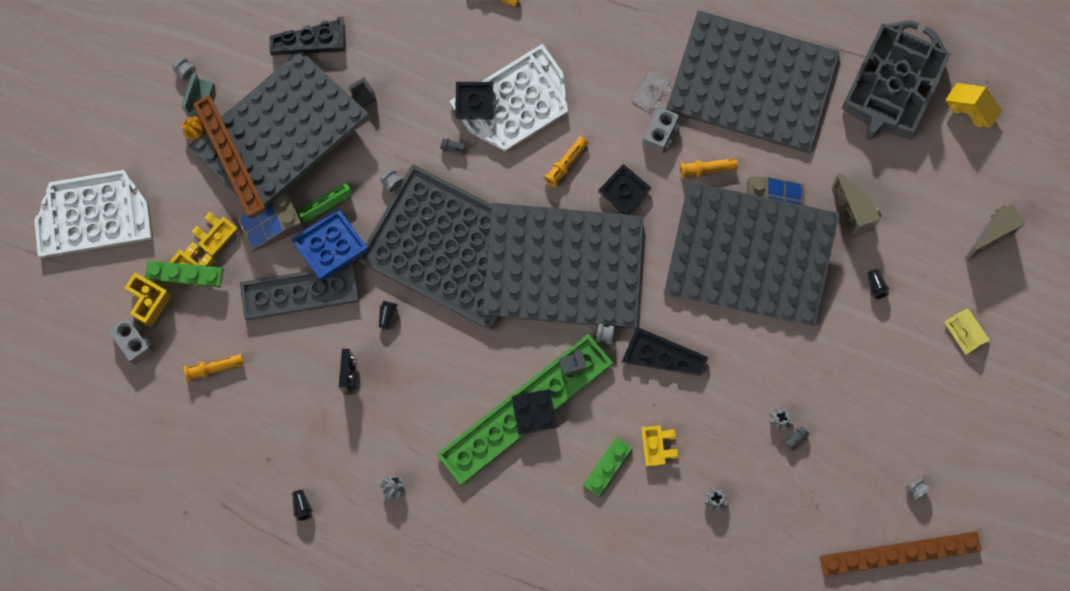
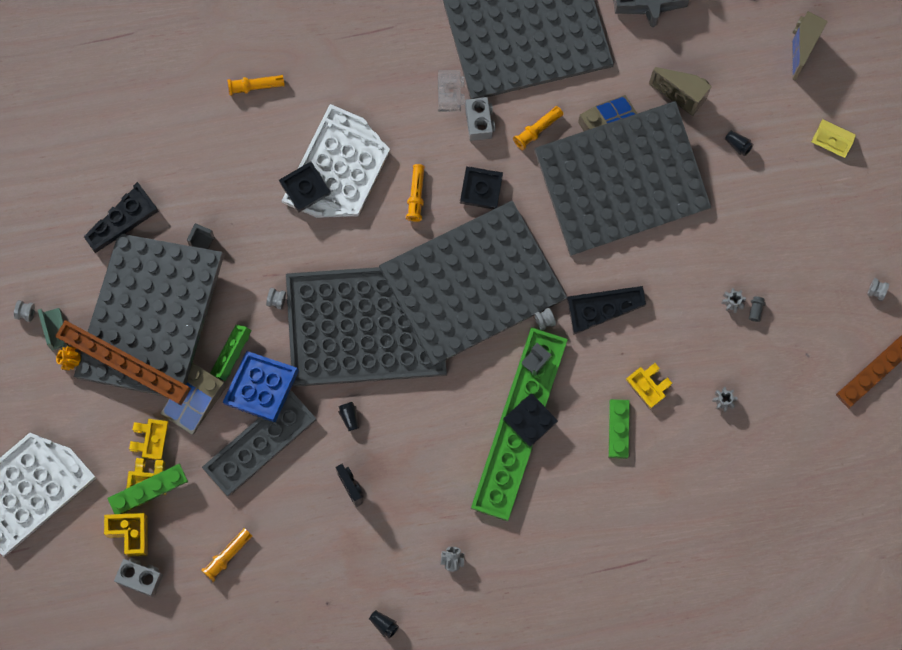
camera: 40 degrees left, 0 degrees up
dark grey pin [440,137,465,155] -> none

